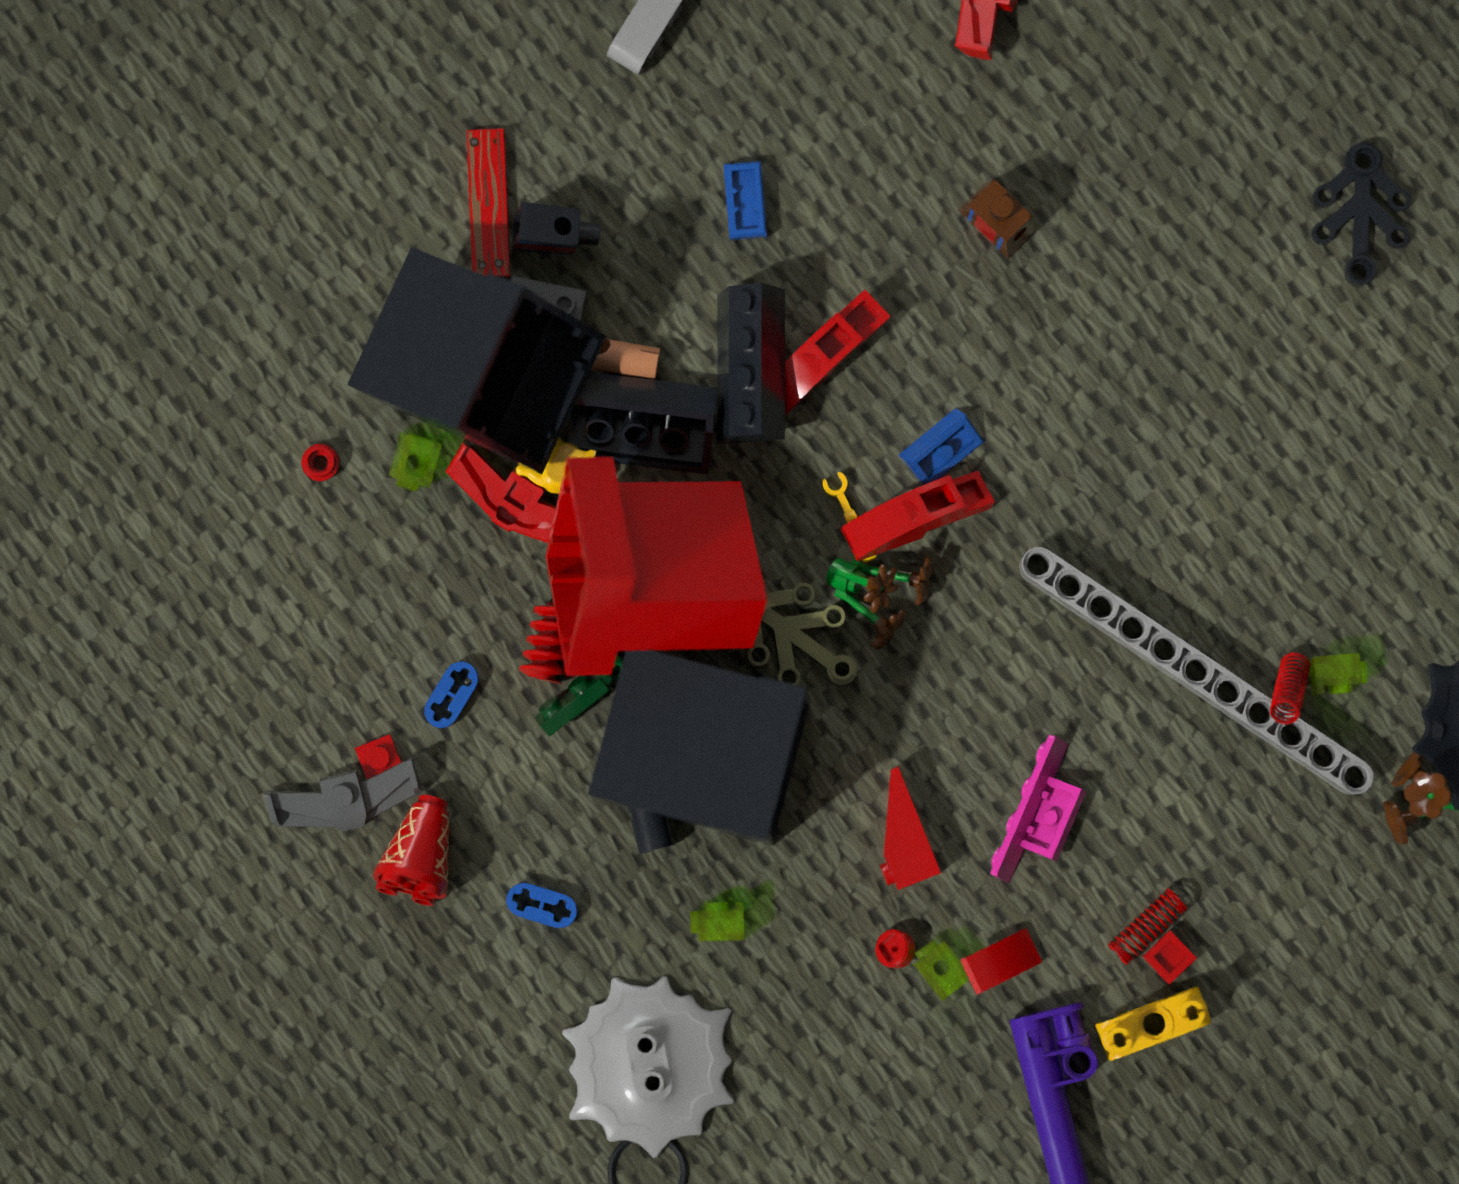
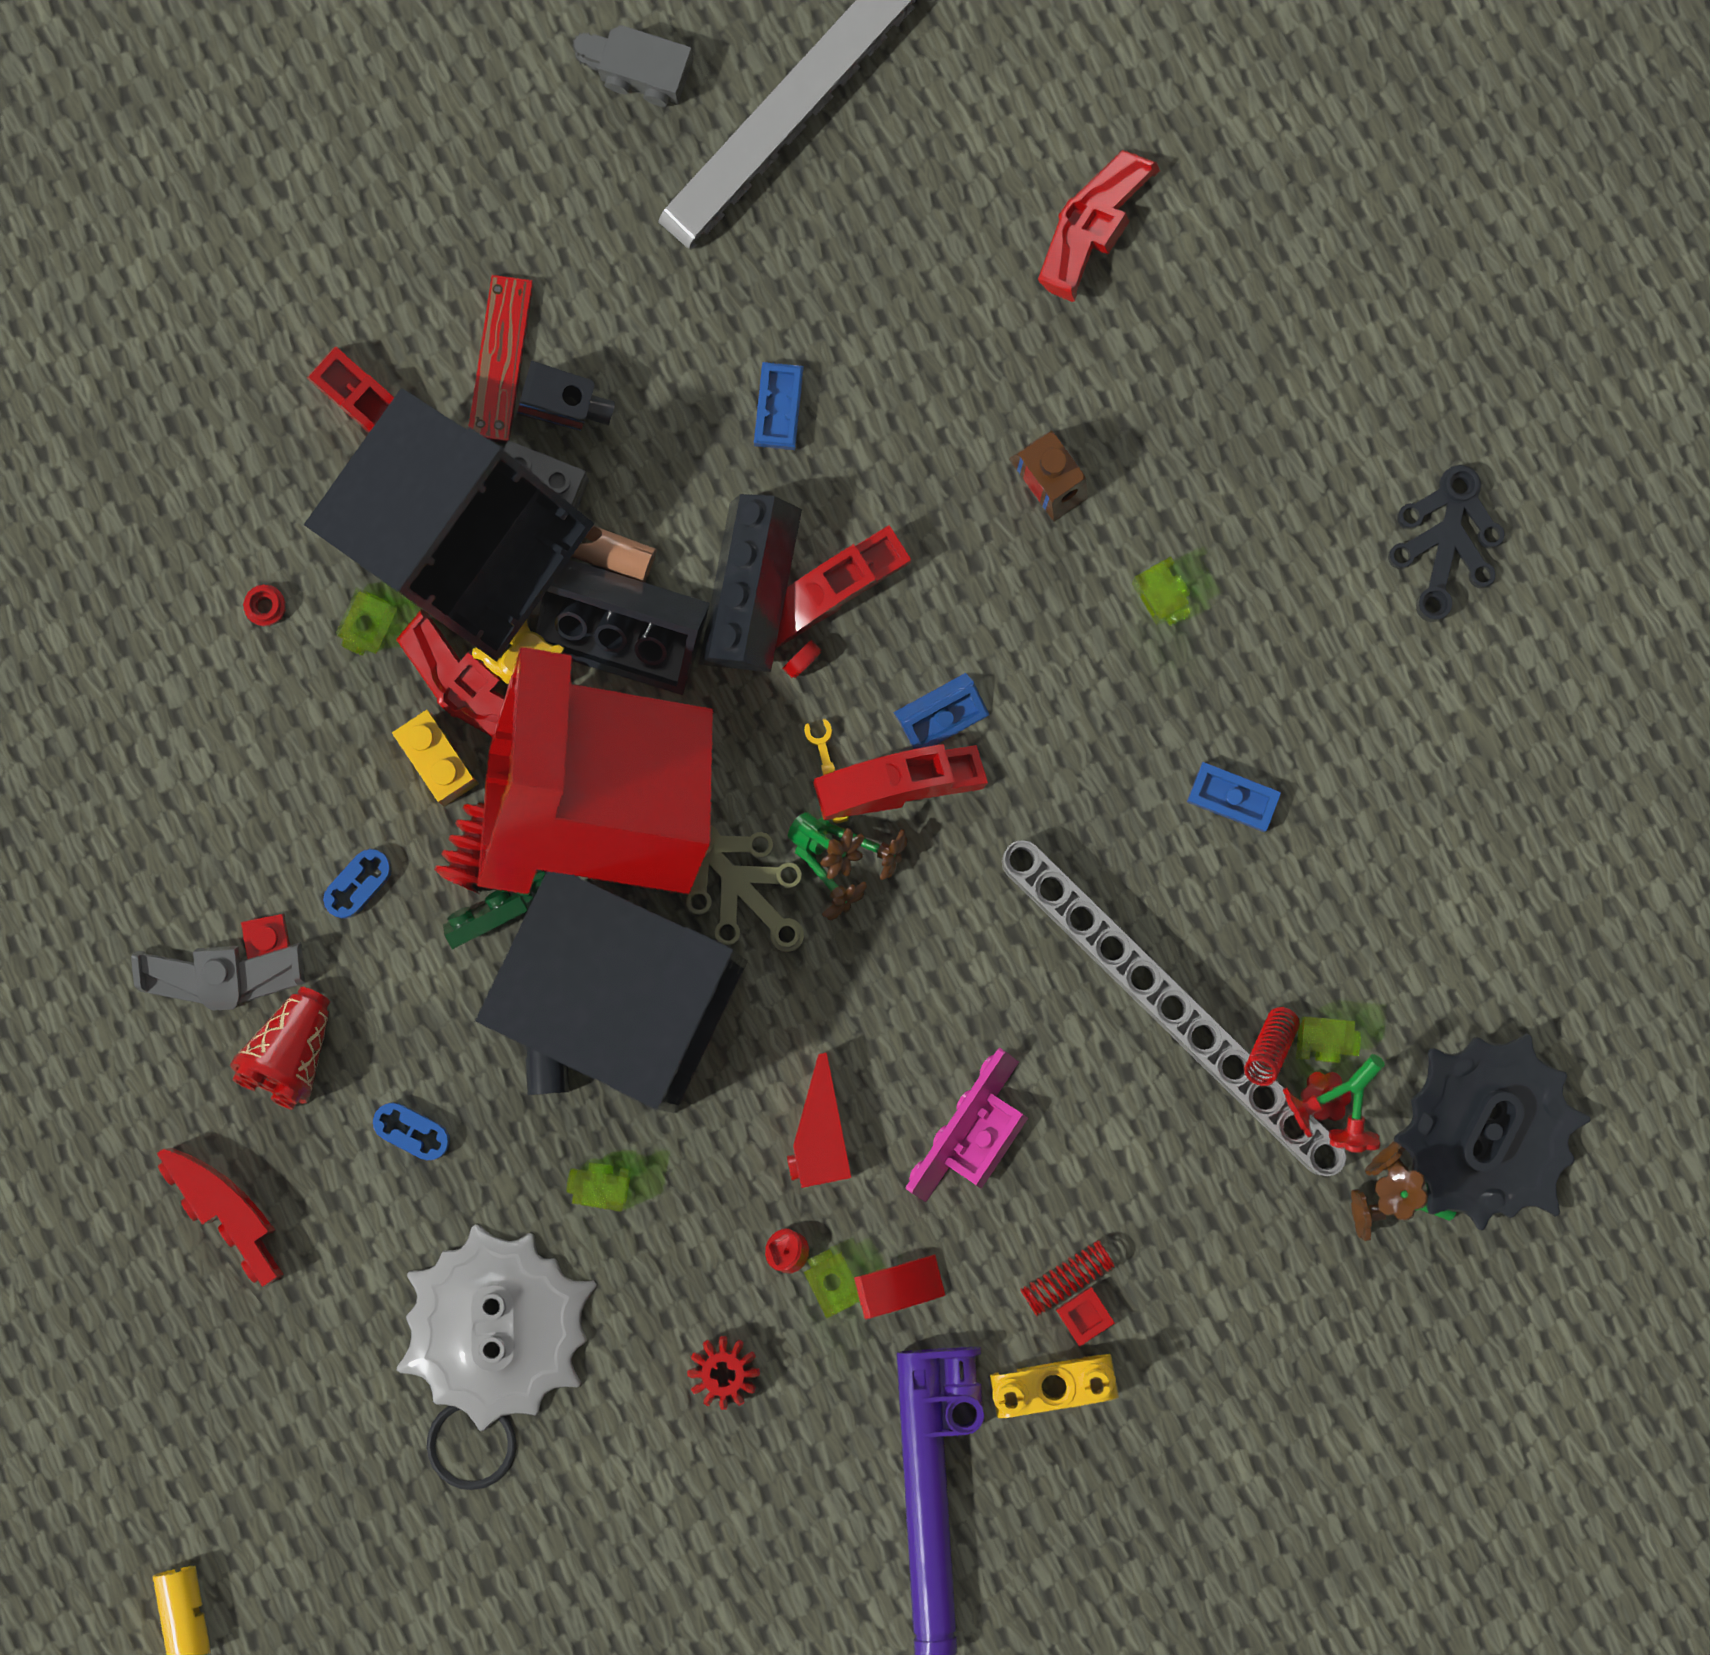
camera: 10 degrees right, 0 degrees up
none -> red slope [156,1148,284,1287]
none -> red slope [306,346,394,432]
none -> yellow brick [392,709,479,807]
none -> red gear [687,1335,760,1410]
none -> red tile [782,639,822,678]
none -> clear neon green brick [1132,556,1191,626]
none -> blue plate [1187,762,1281,832]
none -> red plant [1283,1054,1385,1152]

